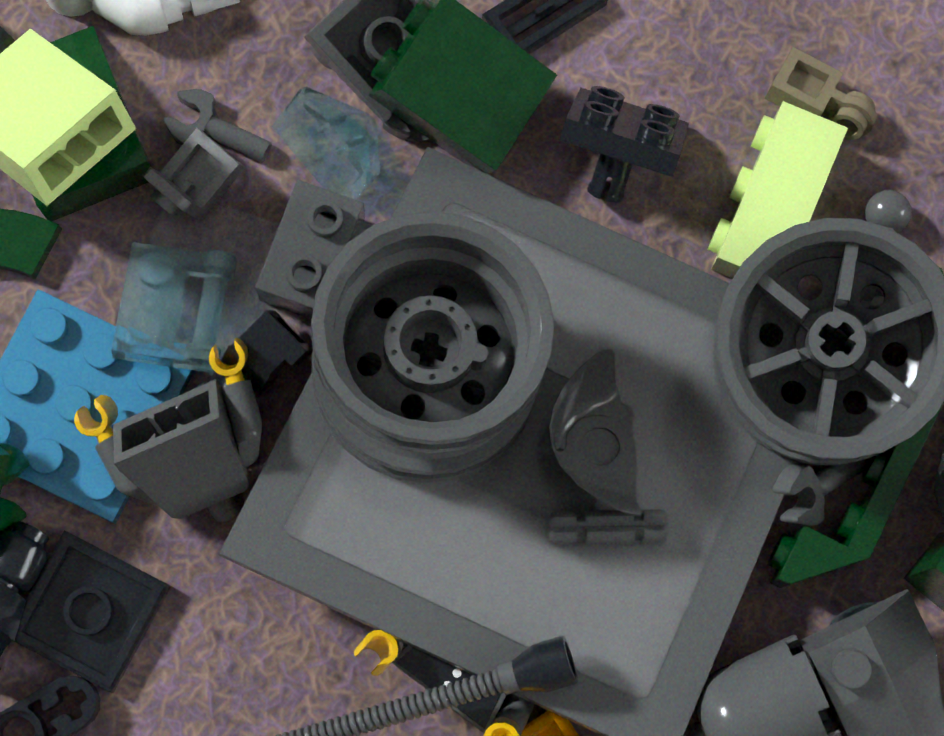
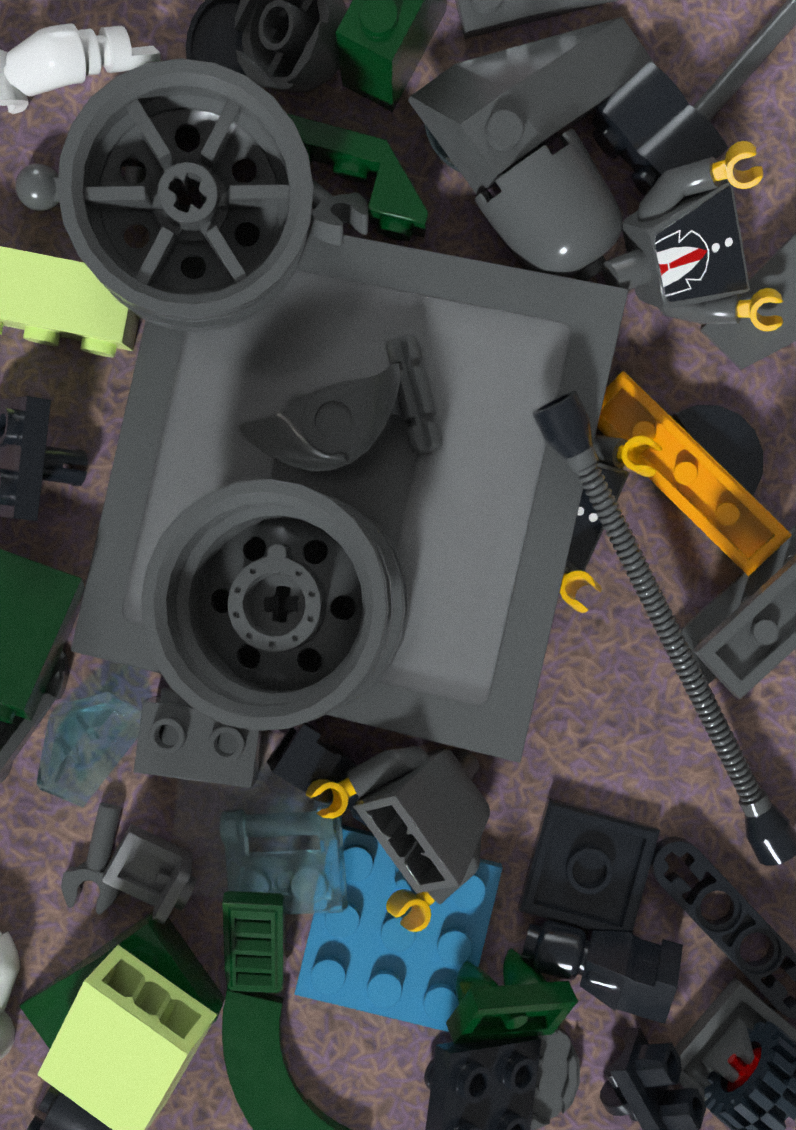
camera: 95 degrees left, 10 degrees up
none -> dark green slope [222,891,287,993]

